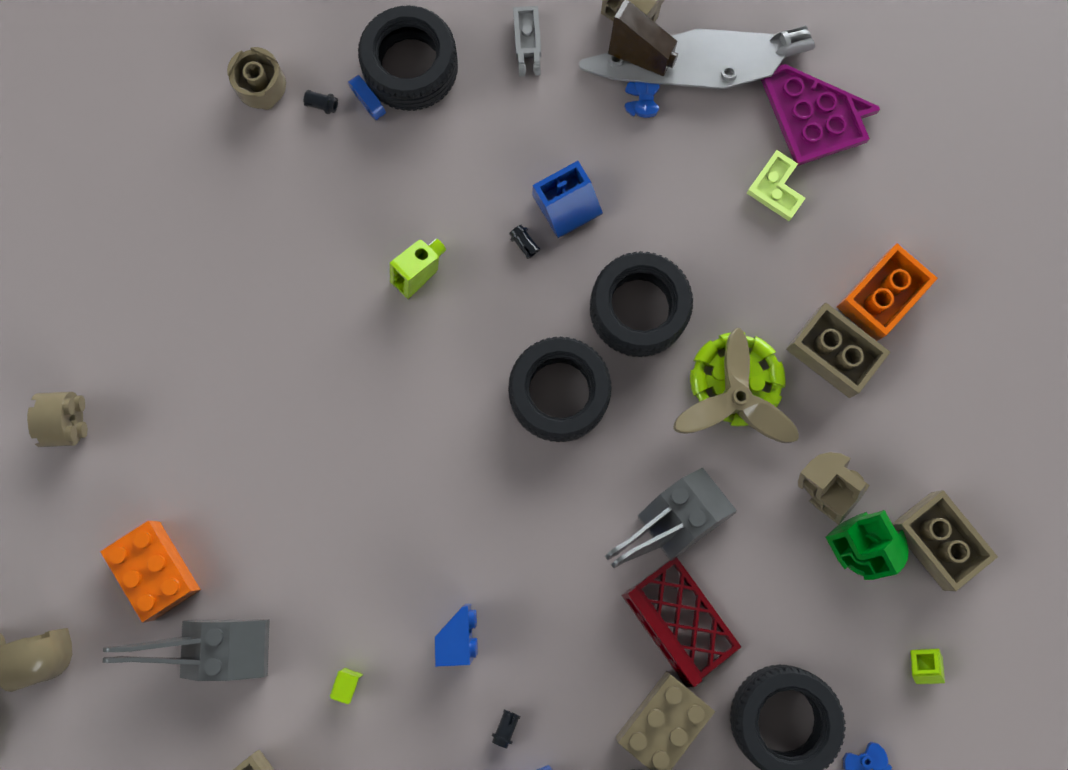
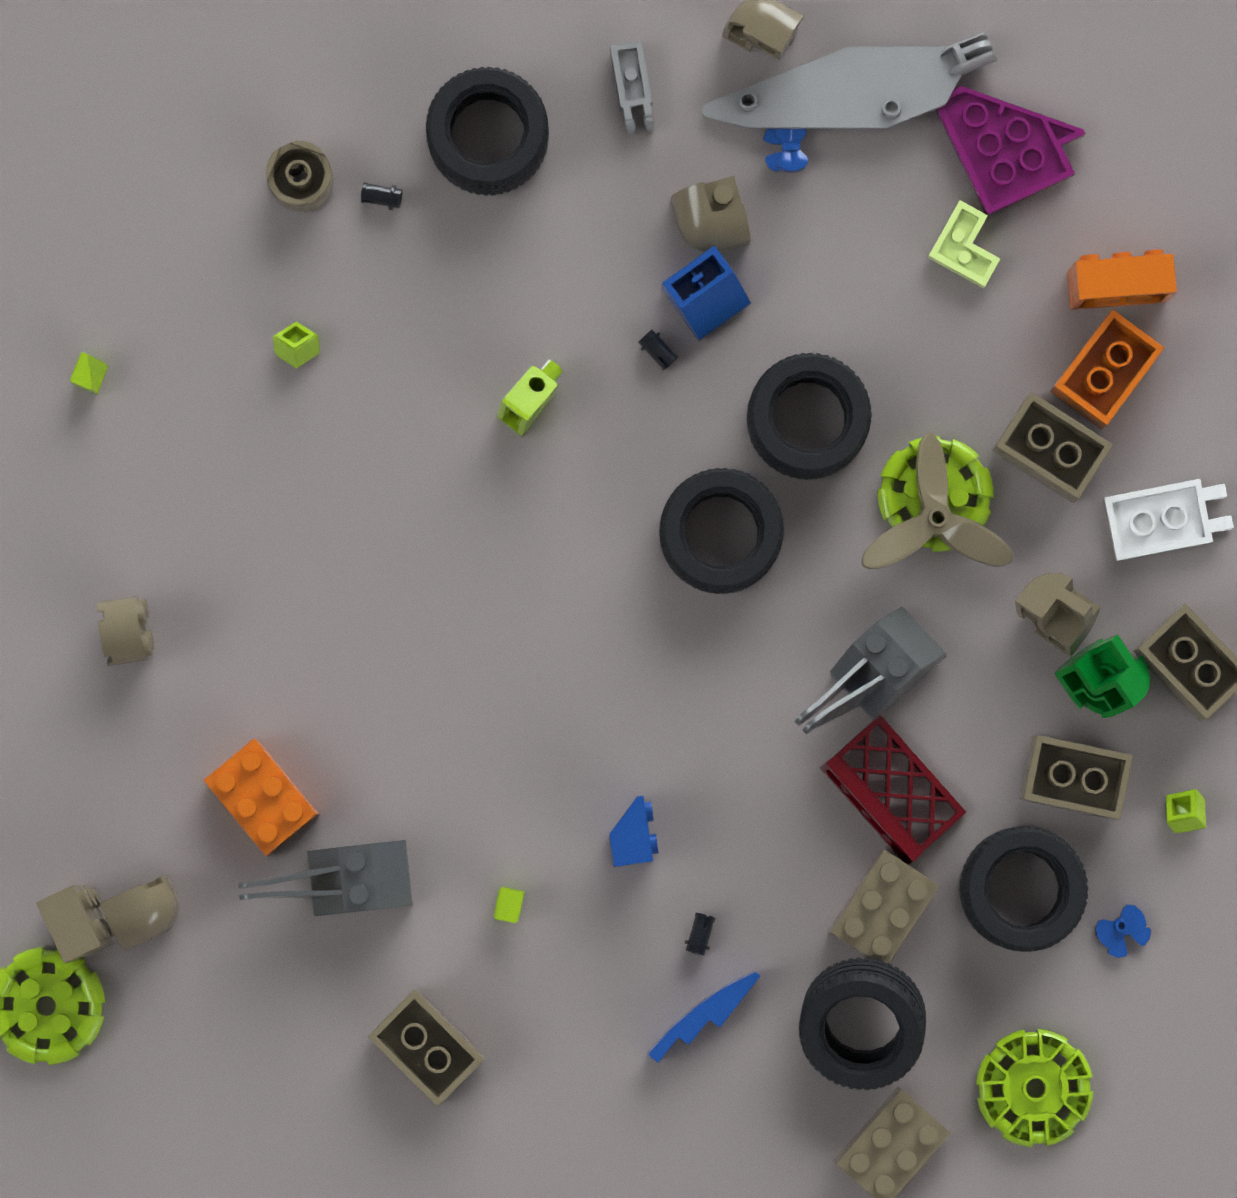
camera: 10 degrees left, 5 degrees up
blue beam [348,75,386,120] -> none
dark brown slope [608,0,678,76] -> none
none -> lime slope [70,352,108,395]
none -> lime slope [273,321,320,369]
none -> dark tan brick [671,176,751,253]
none -> dark tan brick [1019,735,1133,820]
none -> orange brick [1067,249,1177,310]
none -> white tile [1104,479,1234,562]

